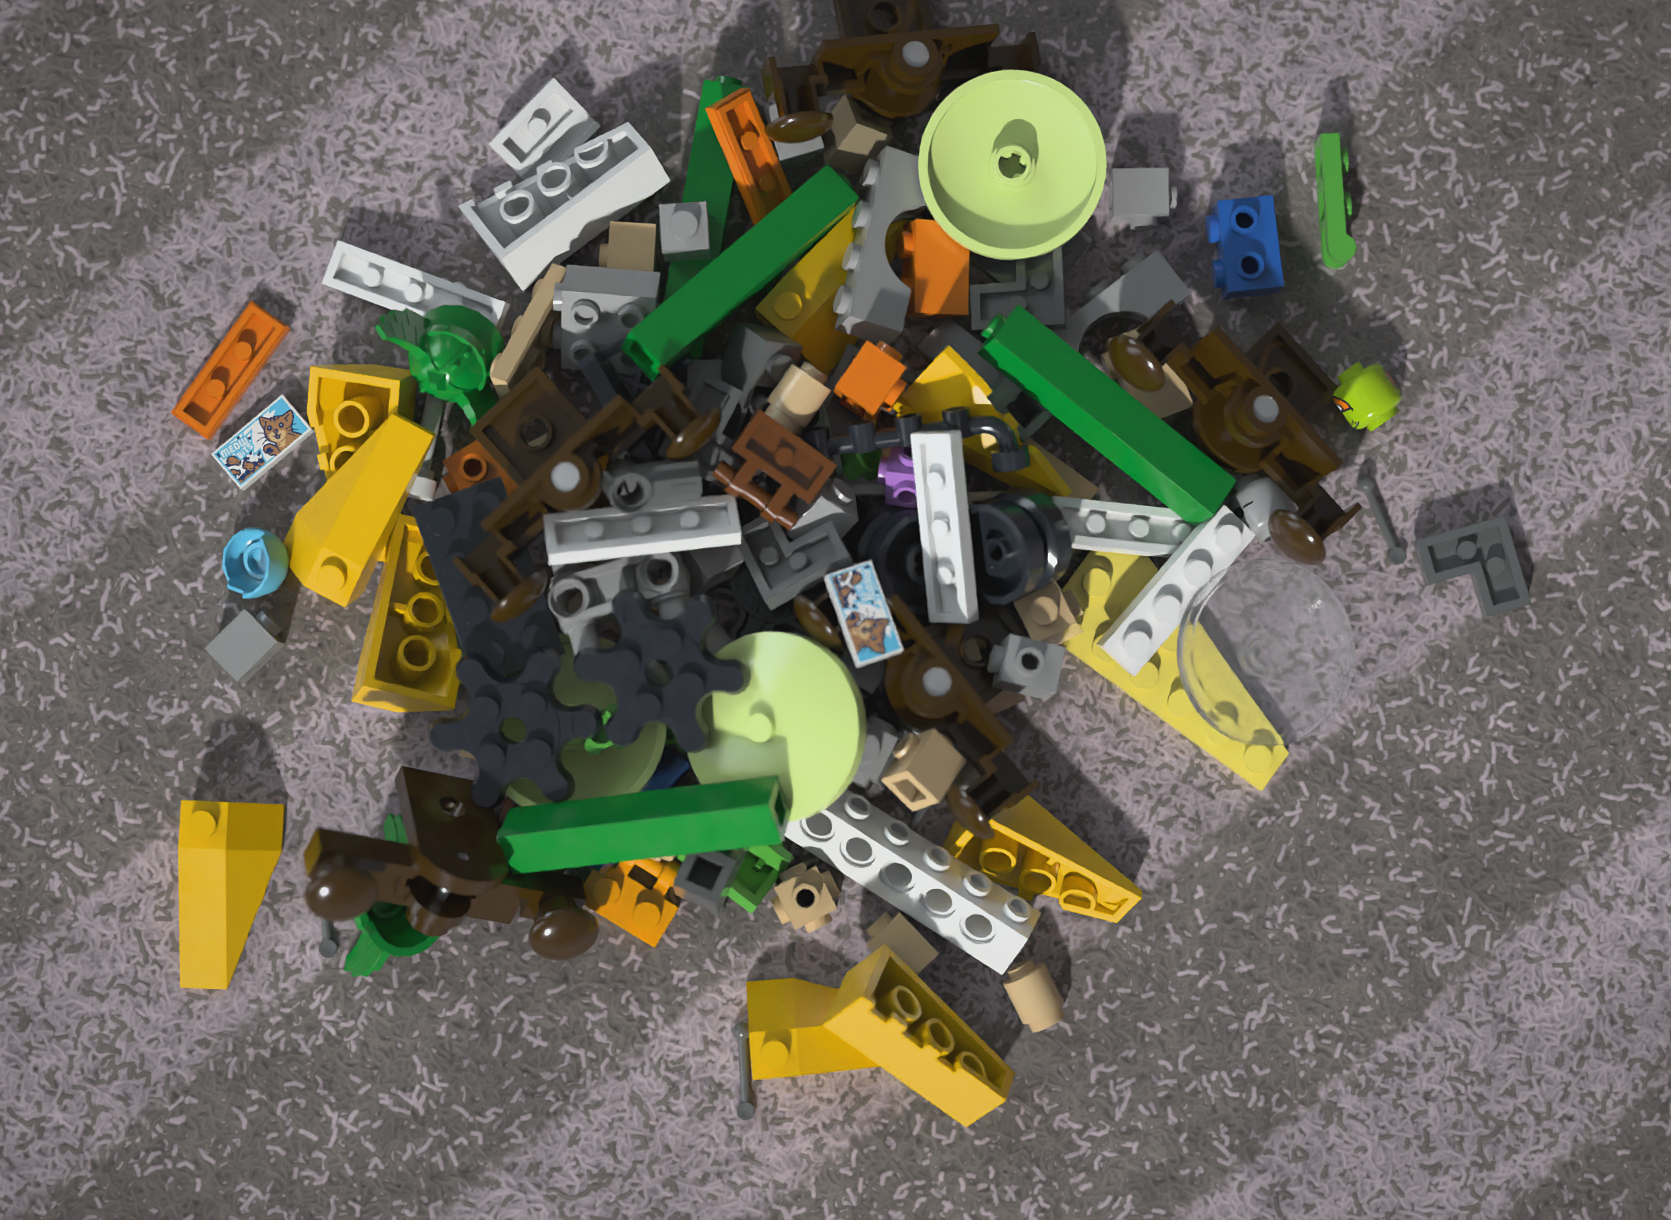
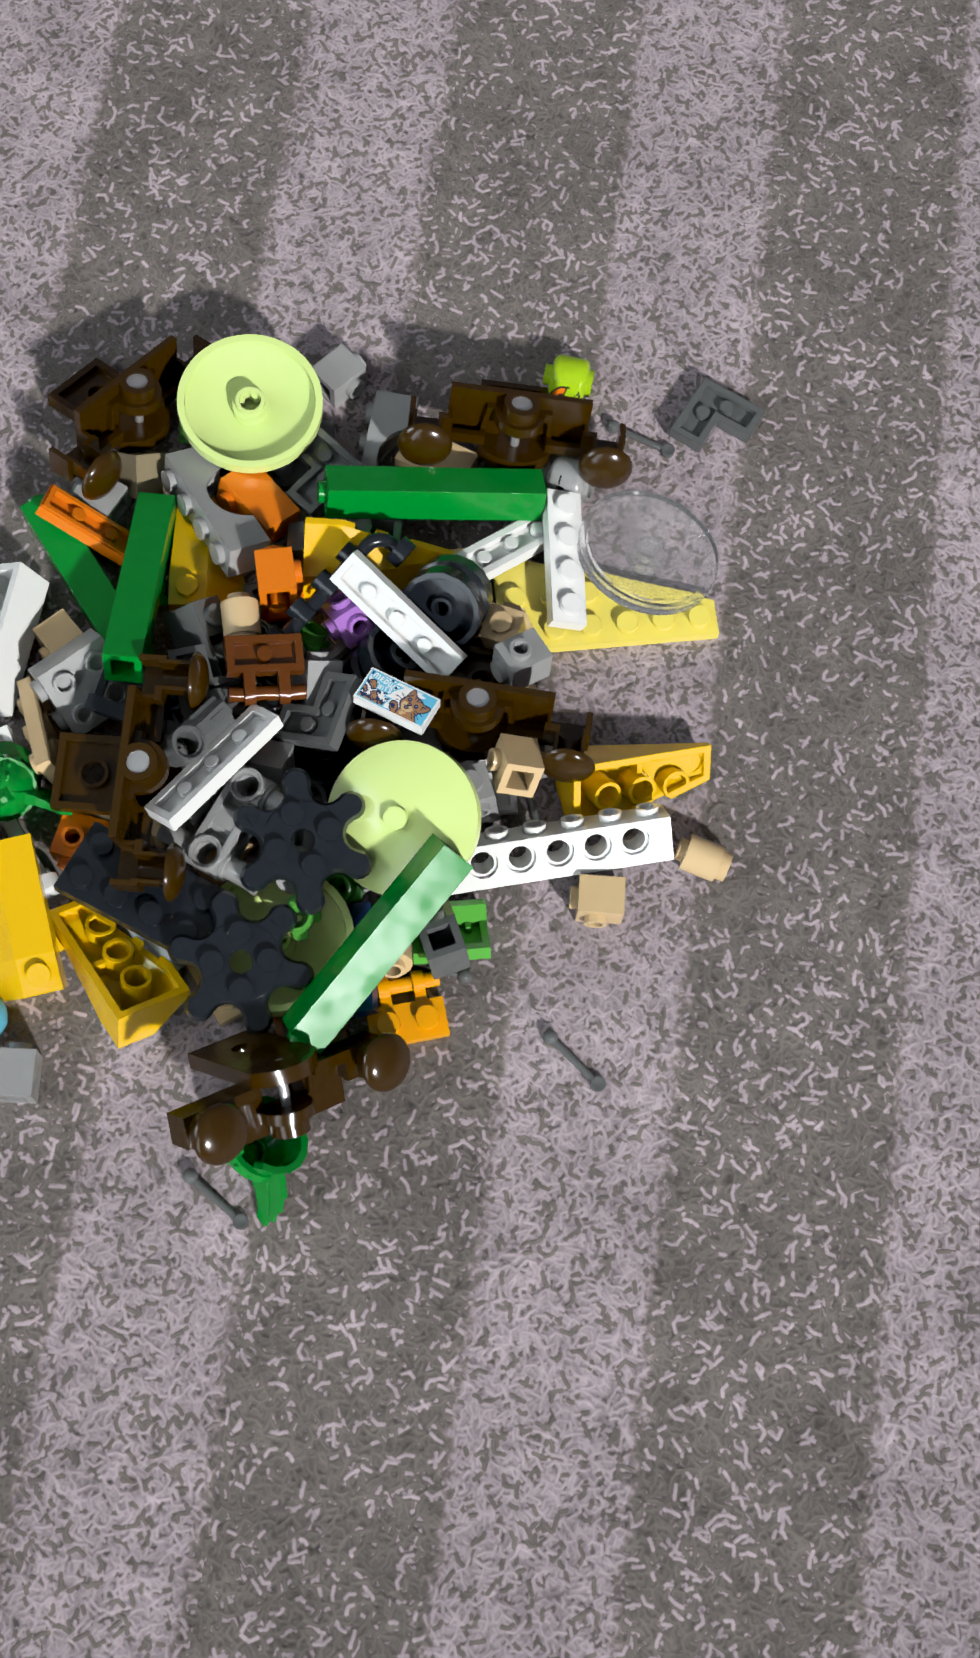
camera: 45 degrees left, 15 degrees down
yellow wedge [178,800,285,990] -> none
light grey brick [659,201,711,262] -> none
yellow wedge [746,978,881,1080] -> none
tan brick [770,862,841,933] -> none
yellow wedge [823,944,1015,1127] -> none
blue brick [1206,195,1284,300] -> none
bright green plate [1314,133,1356,269] -> none

